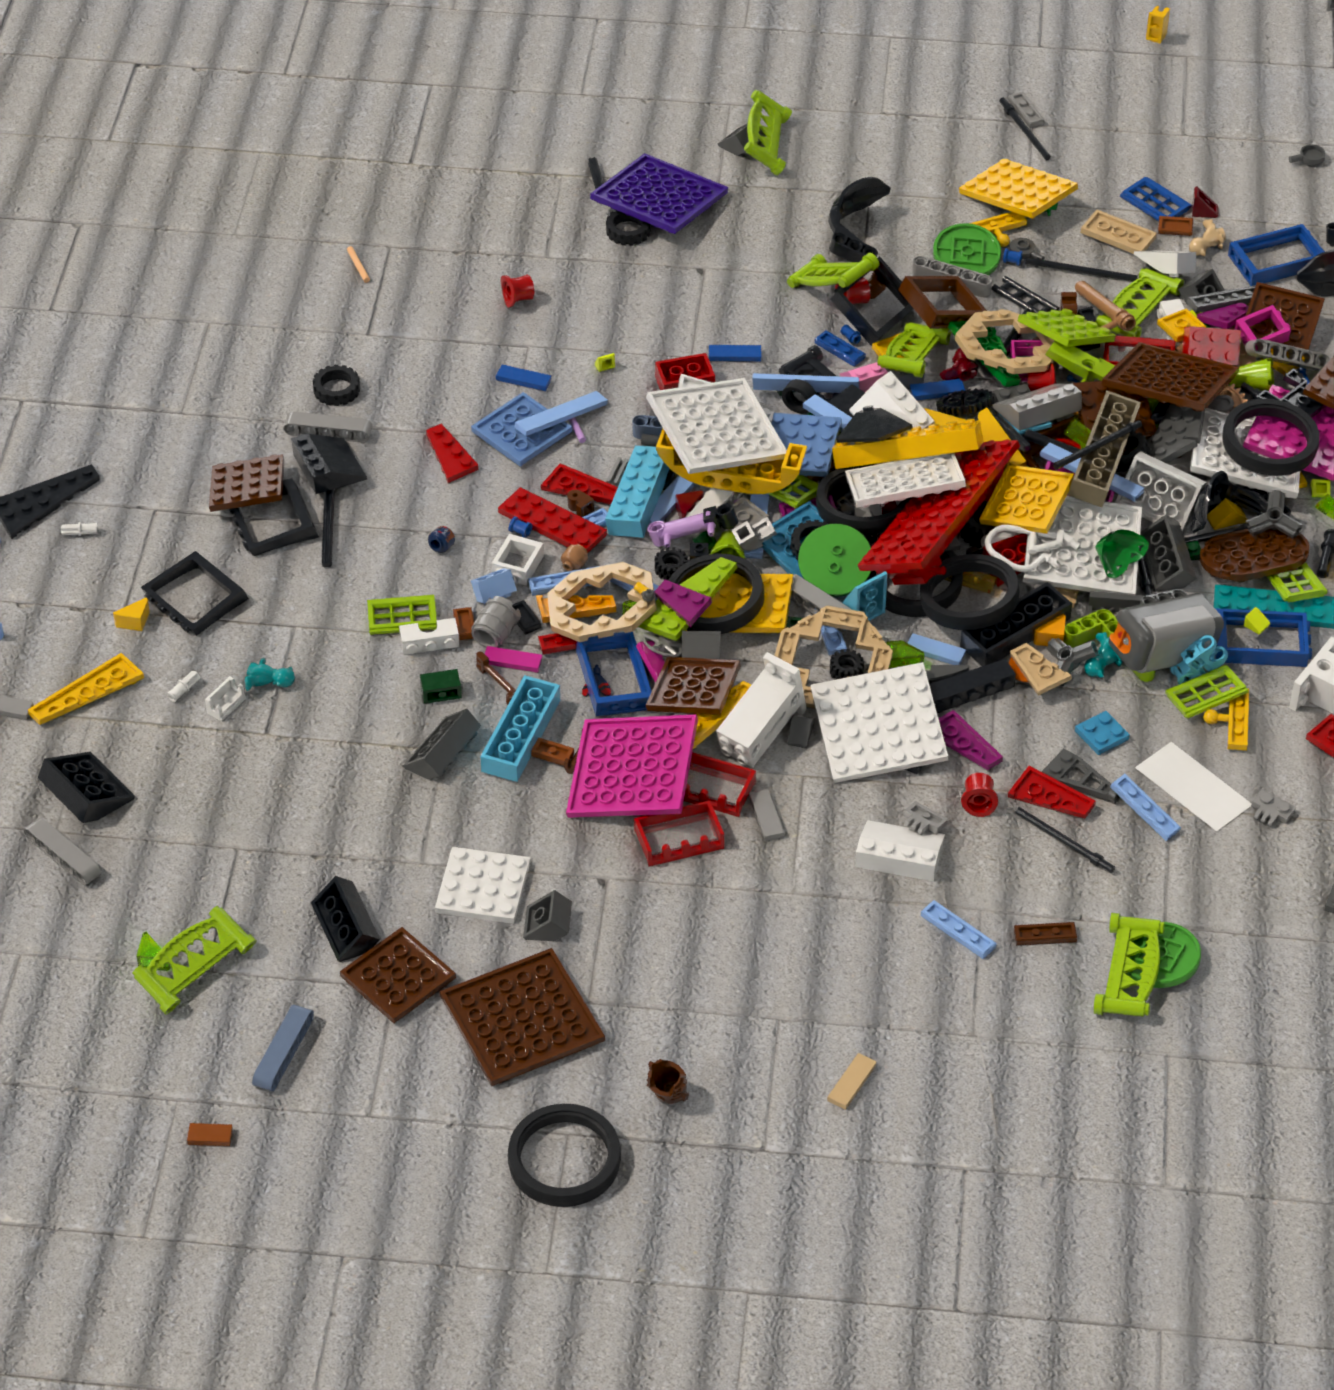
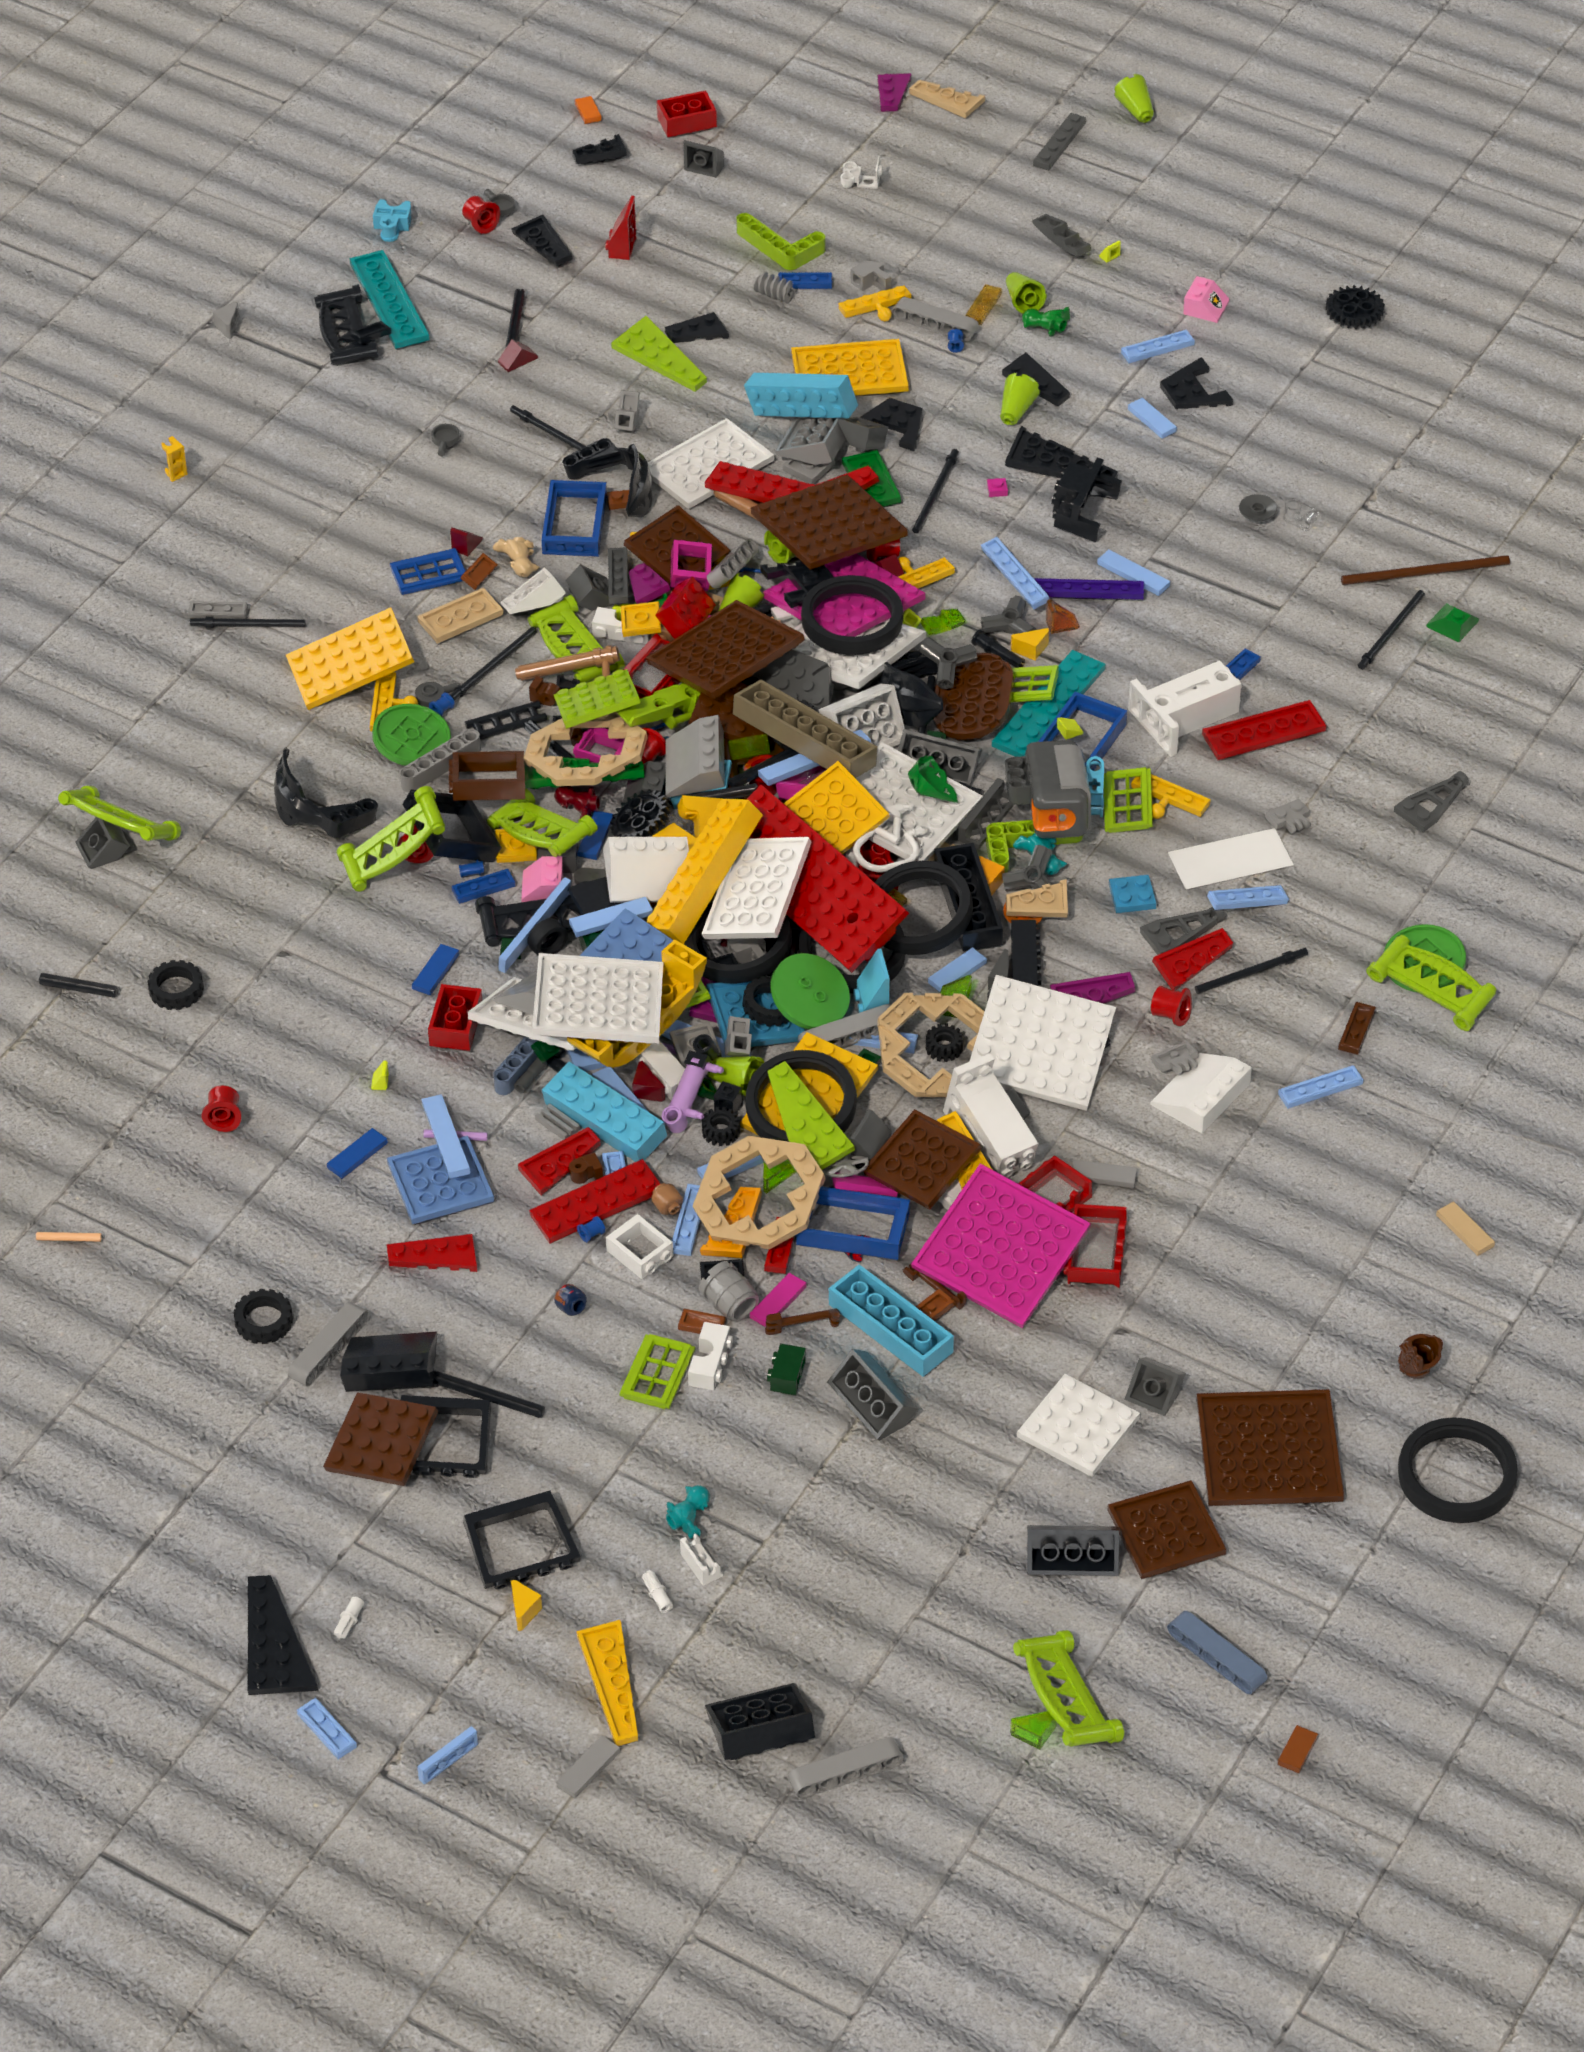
camera: 65 degrees left, 0 degrees up
light blue brick [471,568,517,605] -> none
dark purple plate [590,153,729,234] -> none
arm [634,582,655,602] -> none
magenta wing [654,580,712,627] -> none
black slope [837,405,913,443] -> none
black bar [1053,420,1142,470] -> none

